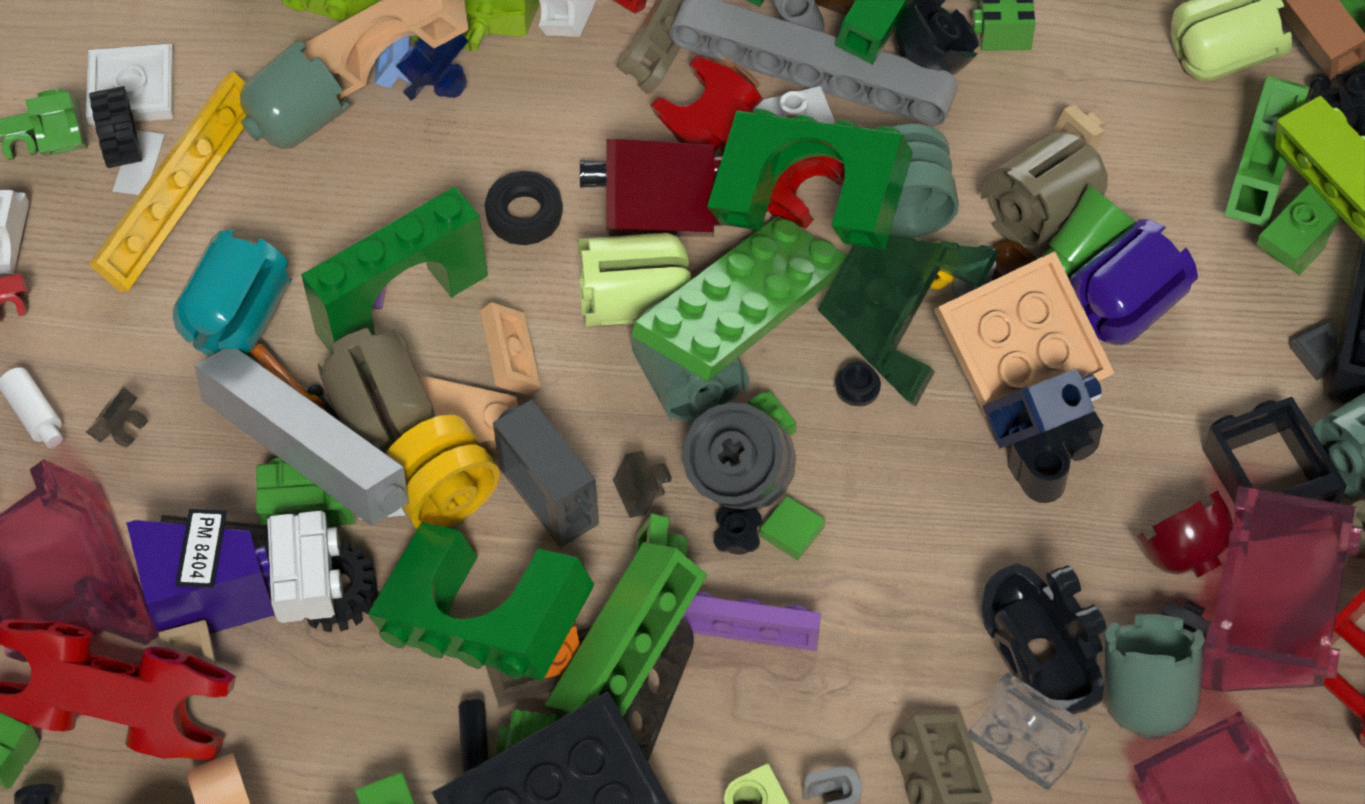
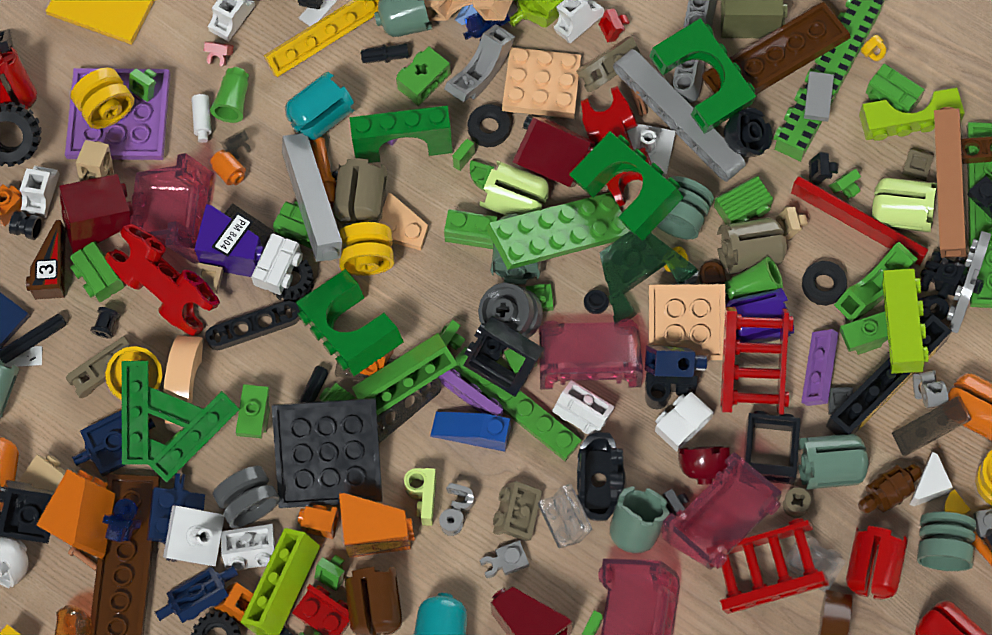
camera: 30 degrees right, 10 degrees up
light nougat plate [480,302,541,396] -> none
dark grey window [493,399,599,548] -> none
clear smoke tile [613,451,672,518] -> none
none -> black beam [205,301,300,351]
none -> bright green plant [210,67,249,123]
none -> orange brick [210,150,246,185]
none -> black axle [361,43,409,64]
none -> bright green brick [396,46,451,106]
none -> blue slope [430,412,511,452]
none -> light grey arch [444,24,515,102]
none -> bright green brick [444,209,498,249]
none -> bright green tile [452,139,475,171]
none -> bright green plate [453,347,582,461]
none -> black window [463,317,544,397]
none -> bright green tile [470,160,494,191]
none -> light nougat plate [502,47,581,119]
none -> clear pink windscreen [538,319,643,390]
none -> white brick [552,380,615,435]
none -> white brick [655,392,714,452]
none -> bright green brick [714,176,773,224]
none -> red fence [720,307,793,415]
none -> red tile [791,176,928,266]
none -> medium lavender plate [801,329,838,406]
none -> black tyre [802,261,847,306]
none -> black tile [809,152,838,185]
none -> bright green tile [828,169,861,199]

